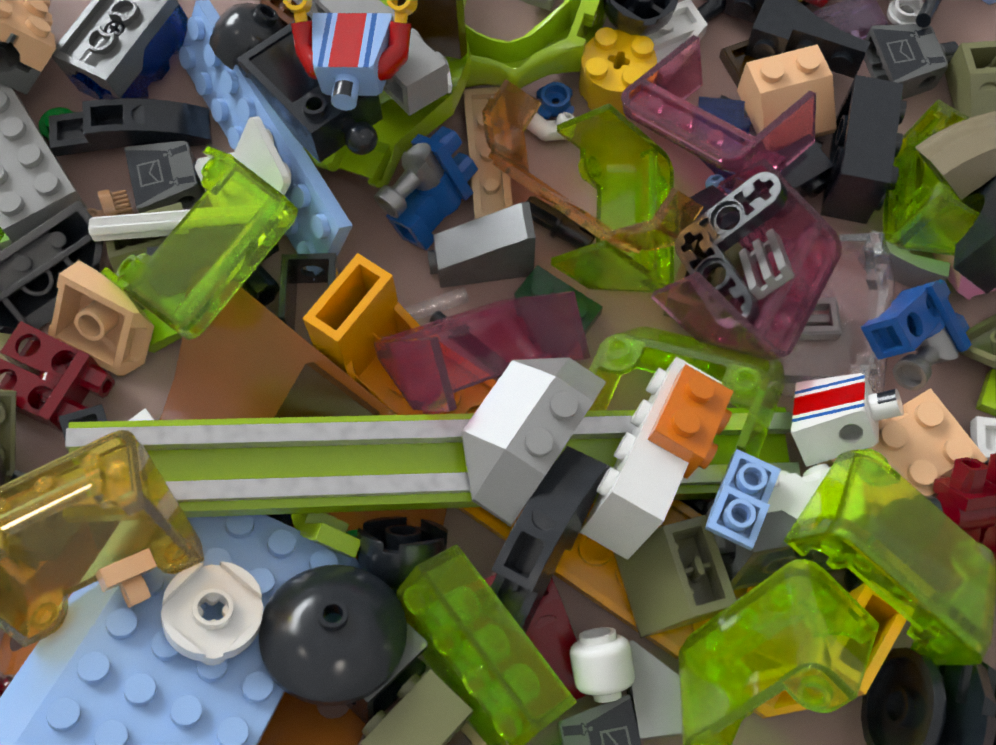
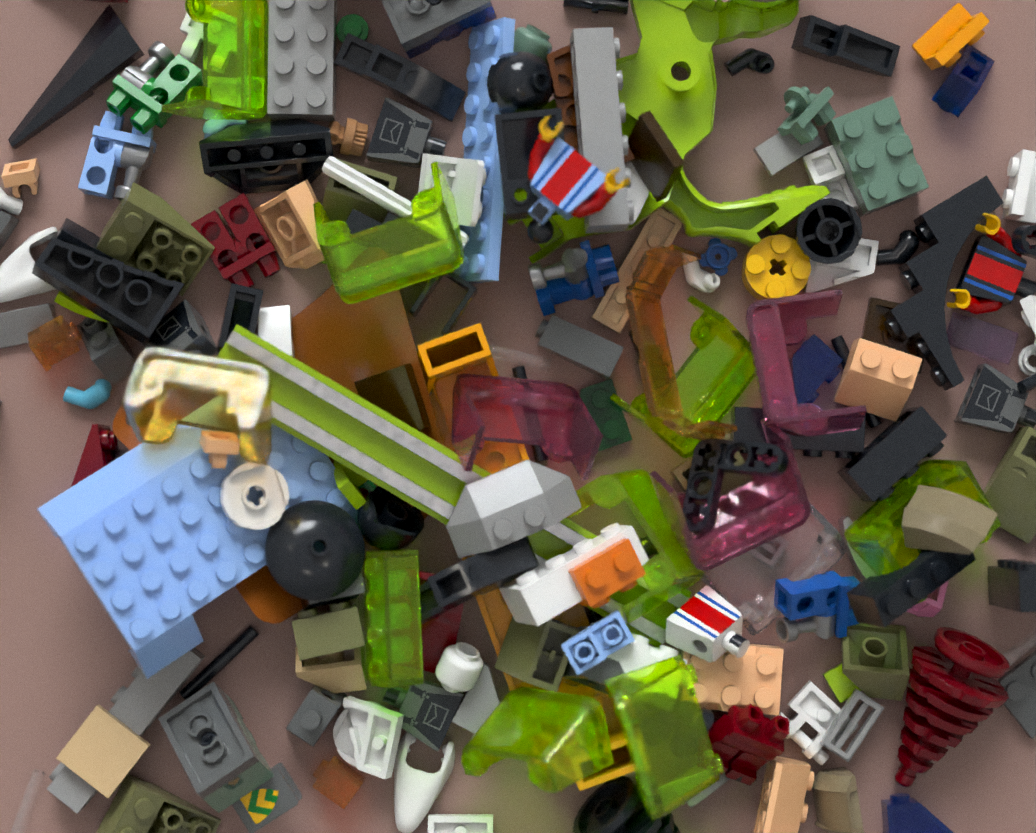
camera: 30 degrees right, 20 degrees up
light grey tile [738,228,795,301] -> none

